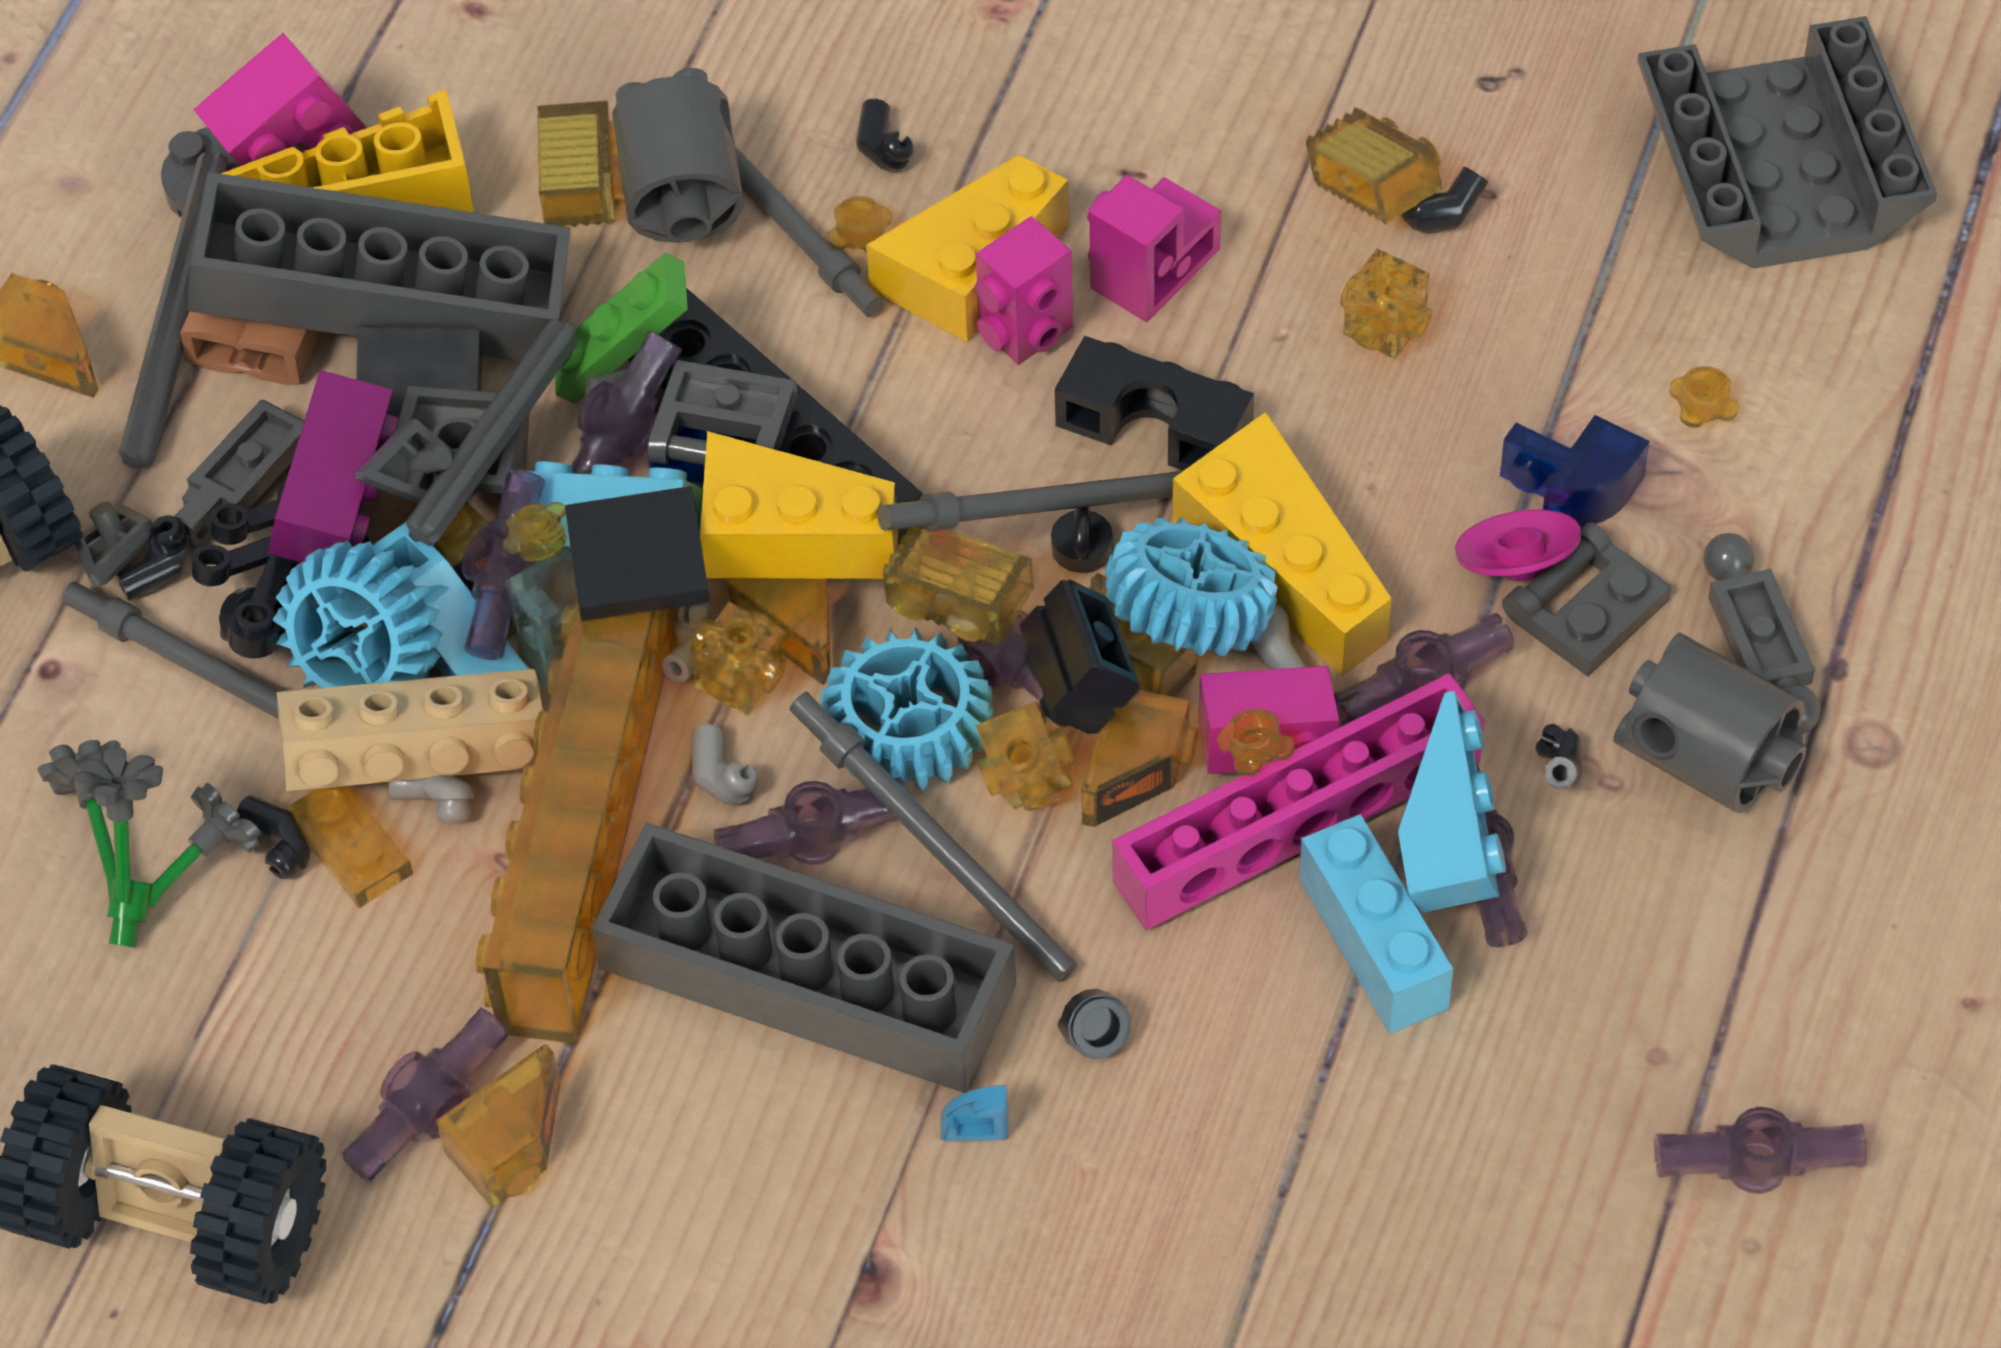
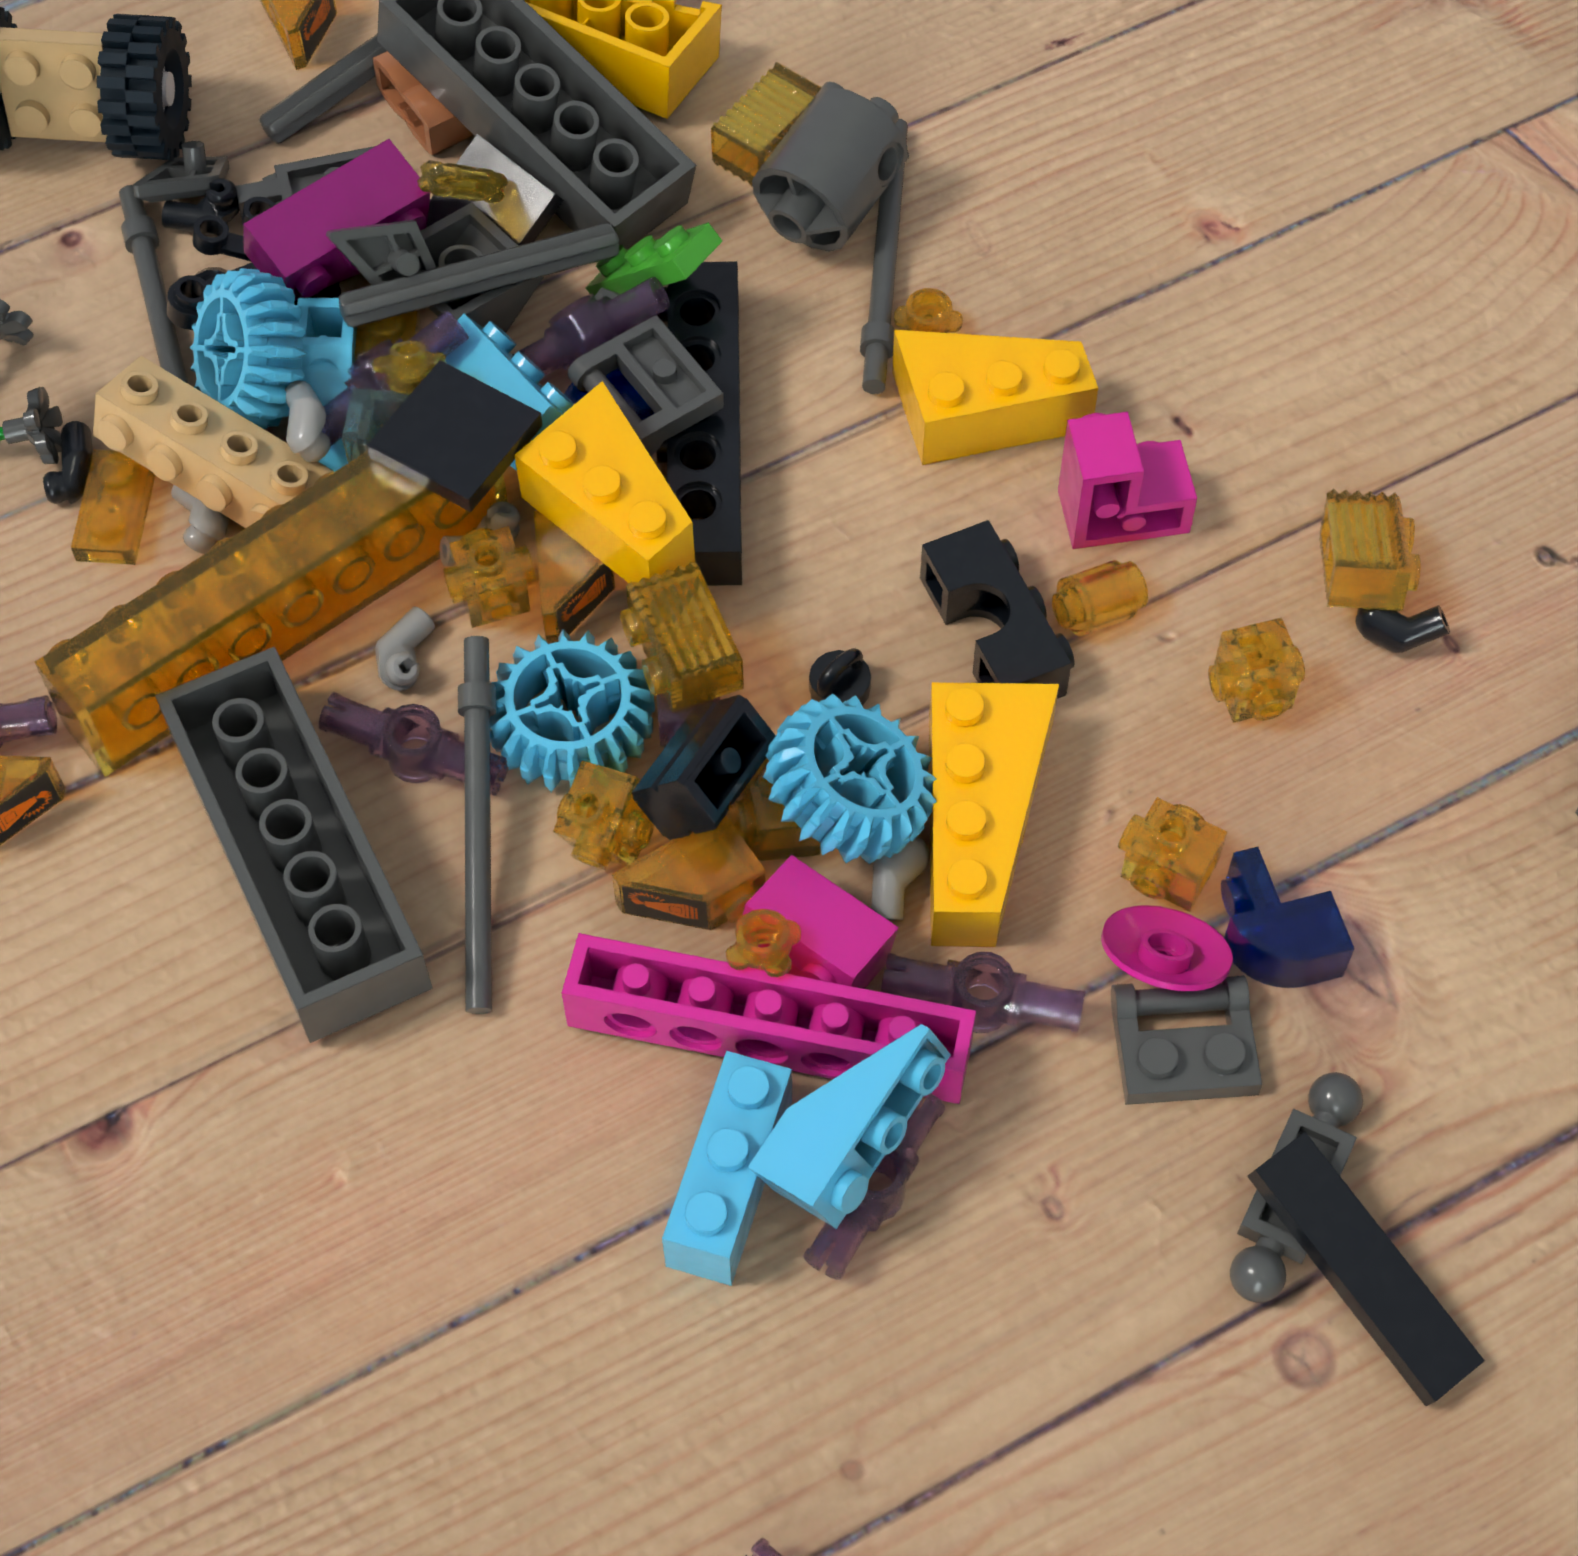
camera: 40 degrees right, 5 degrees up
black arm [856,99,914,171] -> none
dark grey bar [877,471,1183,532] -> none
dark azure tile [941,1085,1008,1141] -> none
dark pink brick [975,215,1073,365] -> none
tile [1057,988,1131,1059] -> none
black arm [1535,723,1582,789] -> none
dark grey cylinder [1613,632,1806,813] -> none
clear yellow plate [1669,366,1739,428] -> none
none -> light grey arm [285,380,331,462]
none -> clear yellow axle [417,160,508,204]
none -> clear yellow brick [1052,560,1148,637]
none -> clear yellow brick [1118,797,1227,912]
none -> black tile [1247,1132,1485,1406]

